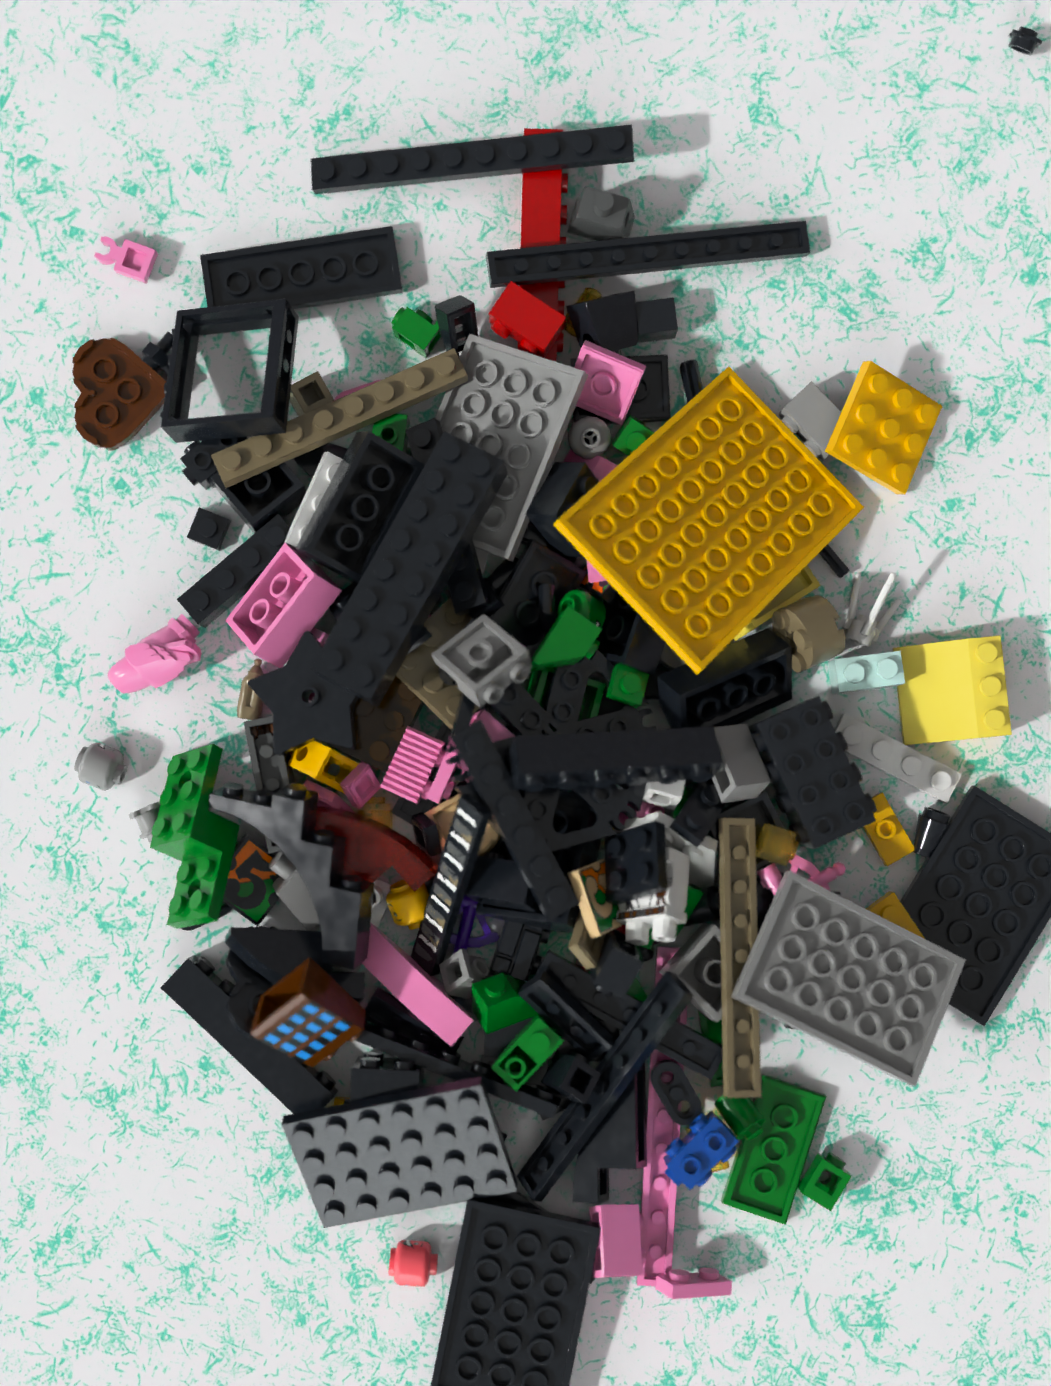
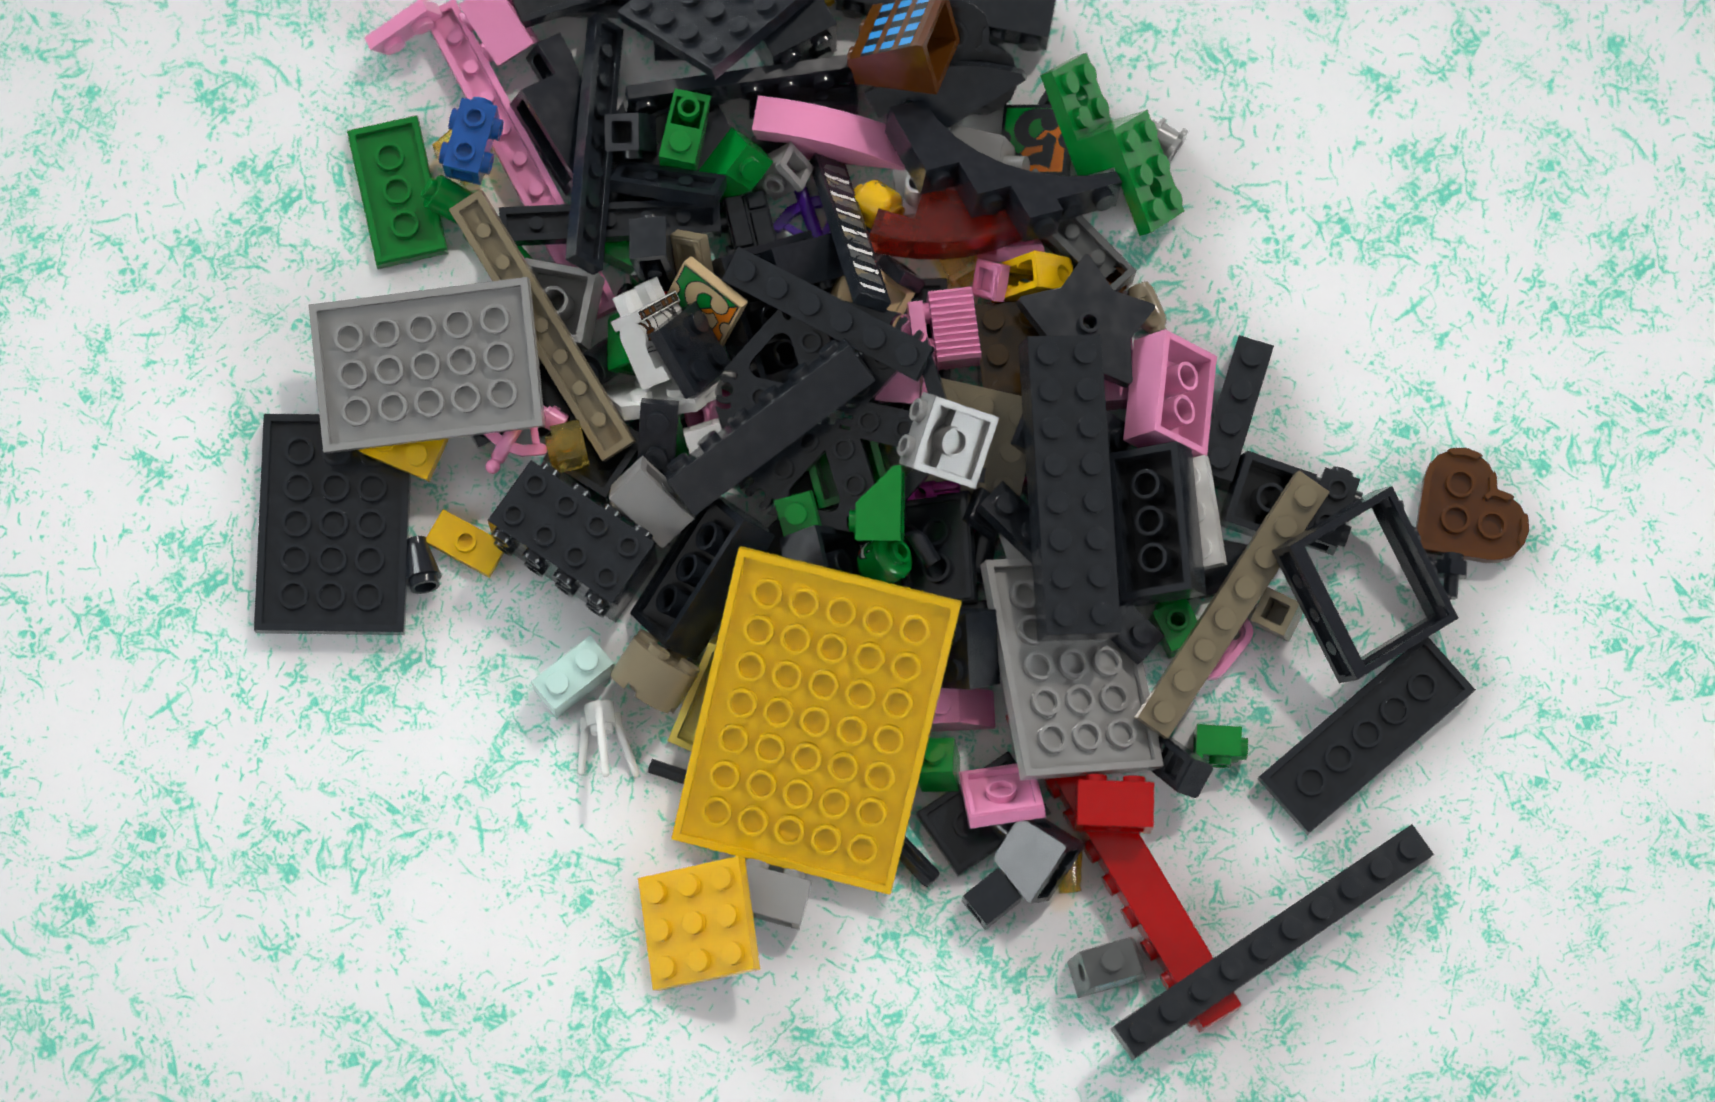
camera: 145 degrees right, 10 degrees down
light grey head [74,742,127,791] -> none
bright pink plate [94,237,158,284] -> none
bright pink animal [108,614,202,694] -> none
black plate [187,508,231,551] -> none
black plate [486,221,810,288] -> none
light grey head [568,416,611,459] -> none
black plate [650,1060,702,1126] -> none
green brick [798,1152,851,1211] -> none
white plate [834,713,962,803] -> none
light yellow slope [893,635,1012,745] -> none

